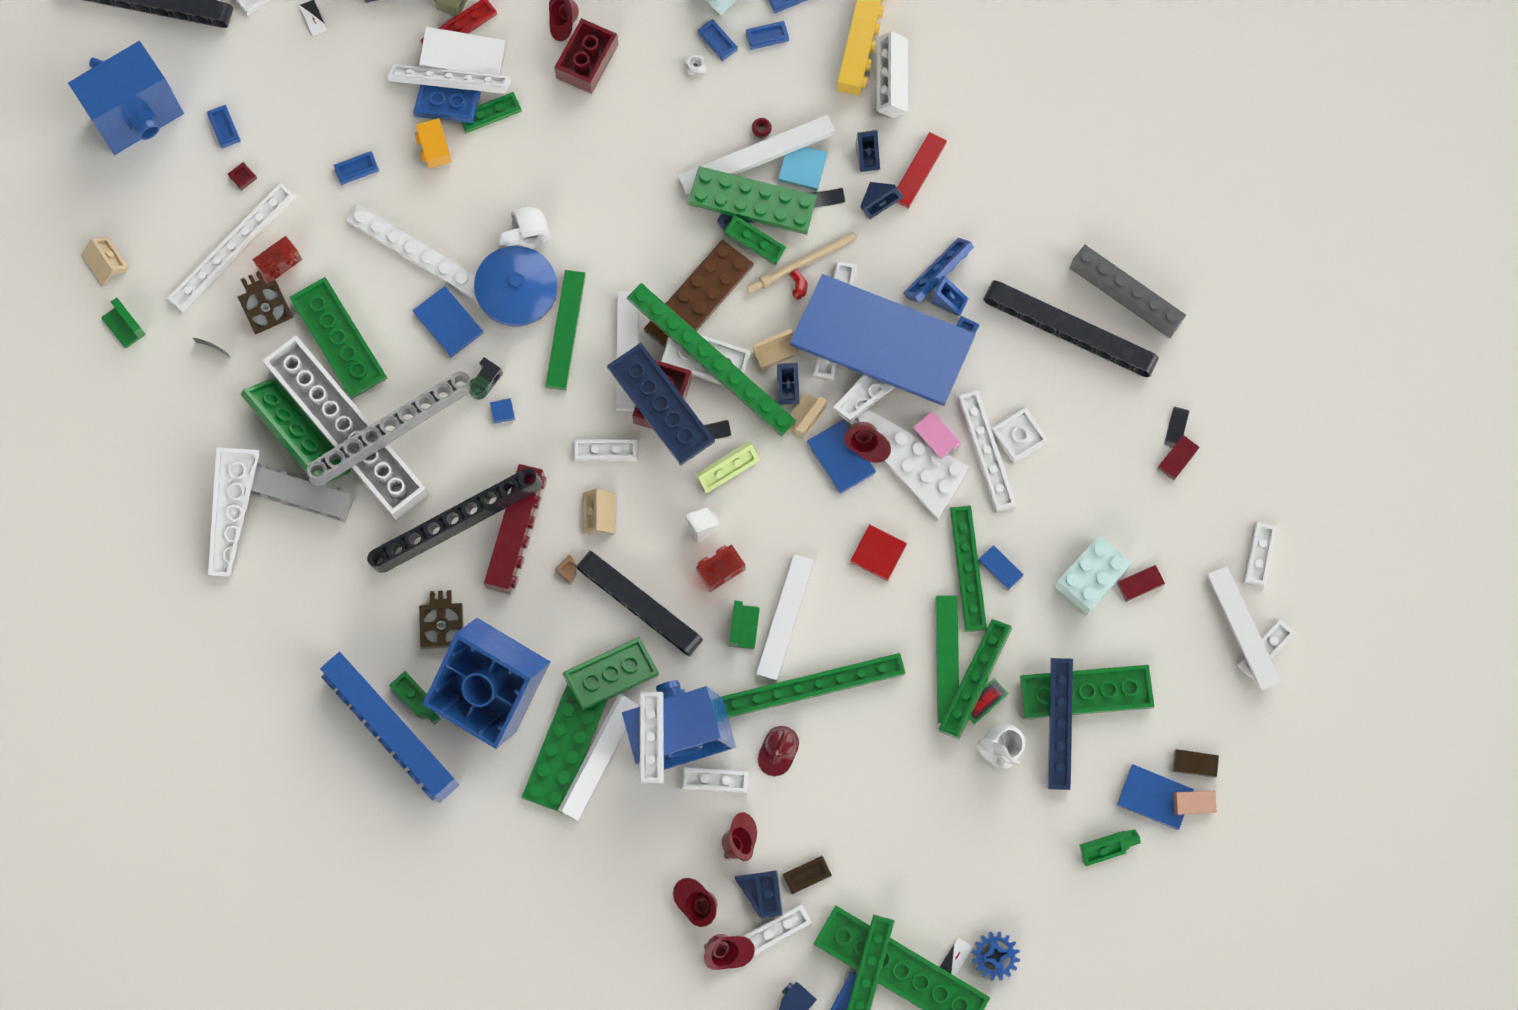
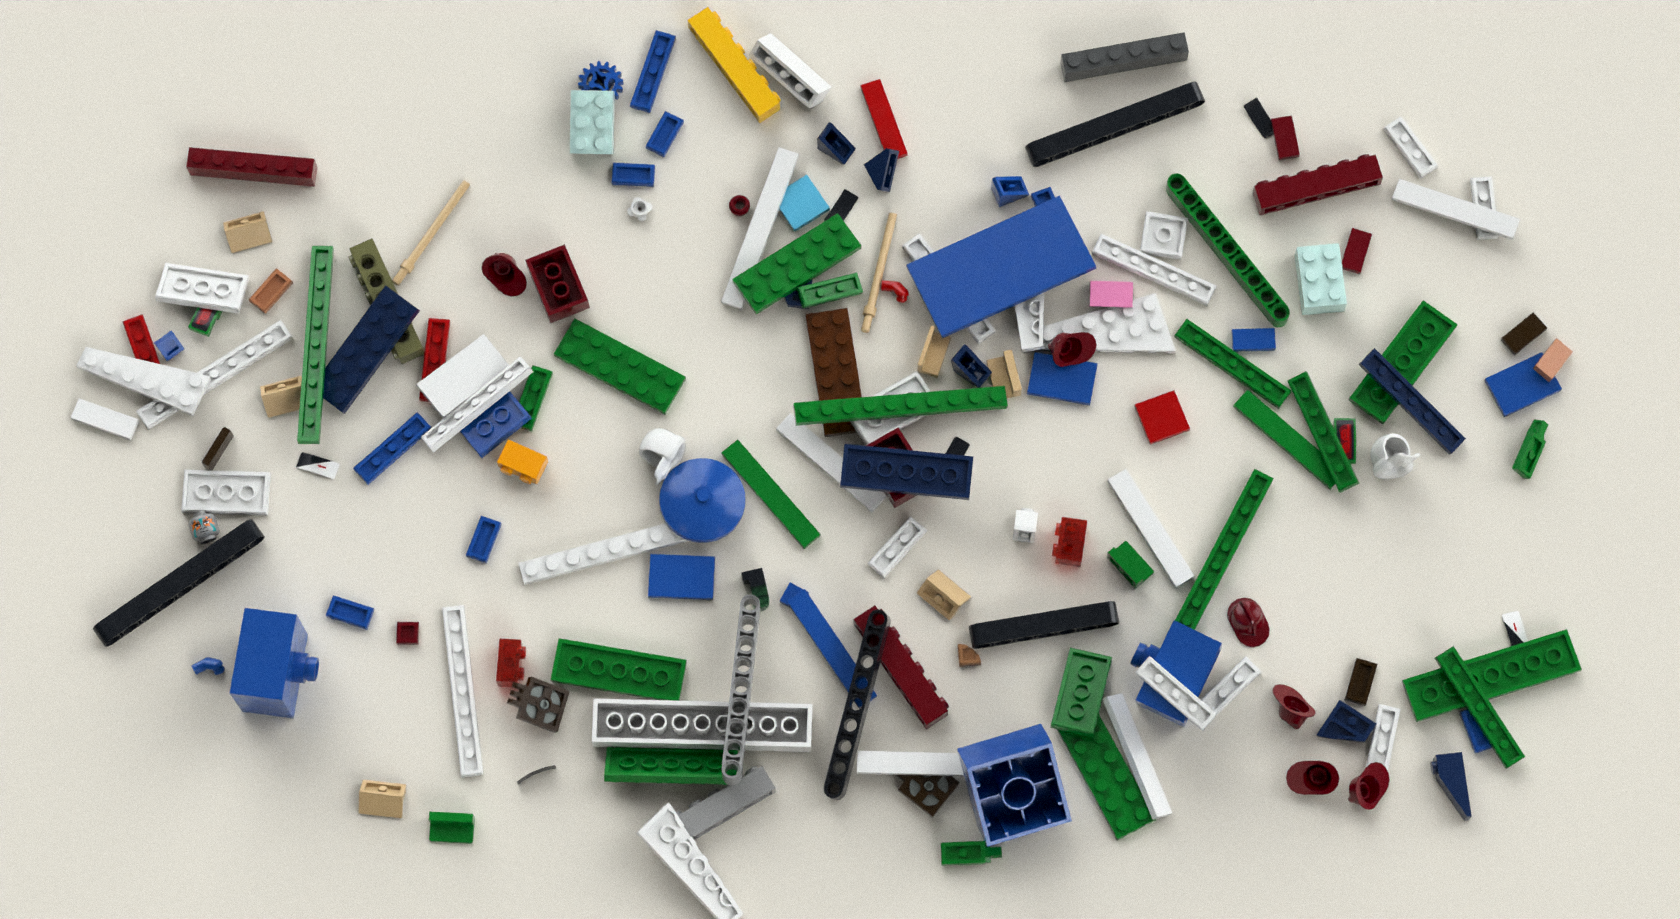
camera: 45 degrees left, 0 degrees up
blue brick [320,651,459,803] -> none
yellowish green plate [696,441,760,493] -> none
blue plate [903,237,974,303] -> none
blue gear [971,932,1020,981] -> none
none -> blue tile [353,412,432,485]
none -> green plate [554,318,686,415]
none -> blue tile [787,589,877,708]
none -> white tile [857,751,964,776]
none -> green beam [1166,173,1290,327]
none -> dark red brick [1252,154,1383,215]

